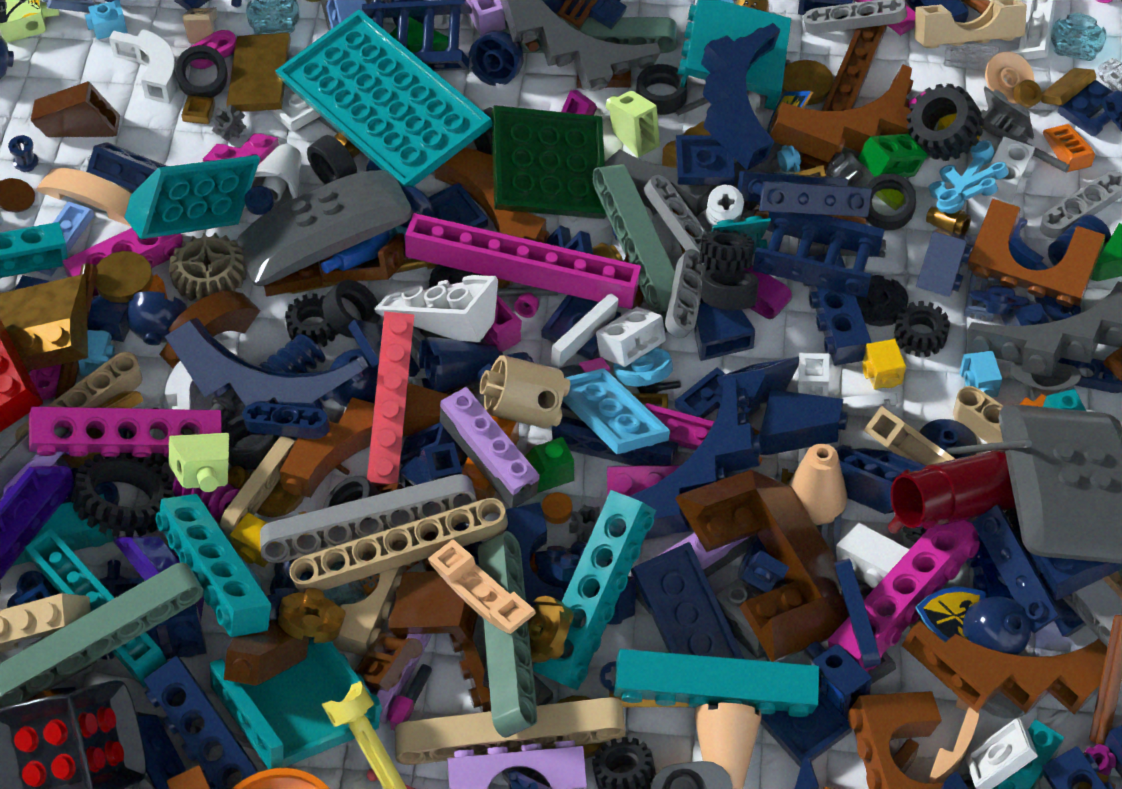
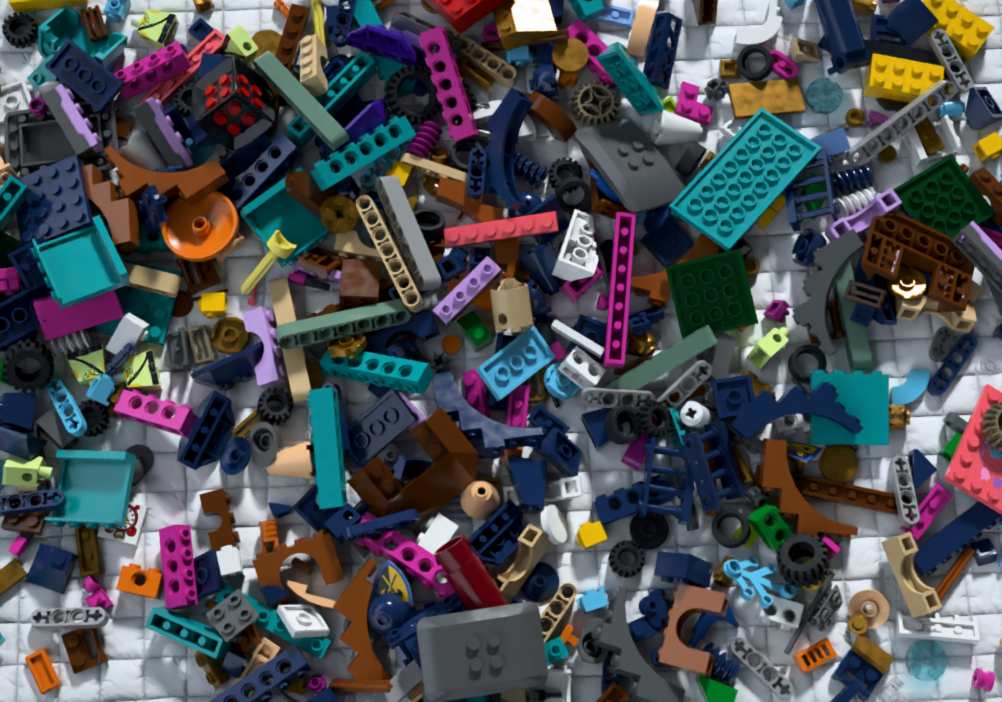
camera: 75 degrees right, 20 degrees up
yellowish green torso [168,433,229,492] -> none
dark blue tile [244,186,274,215] -> none
light nougat slope [428,539,536,634] -> none
medium azure plate [777,145,801,173] -> none
dark grey axle [946,439,1032,455] -> none

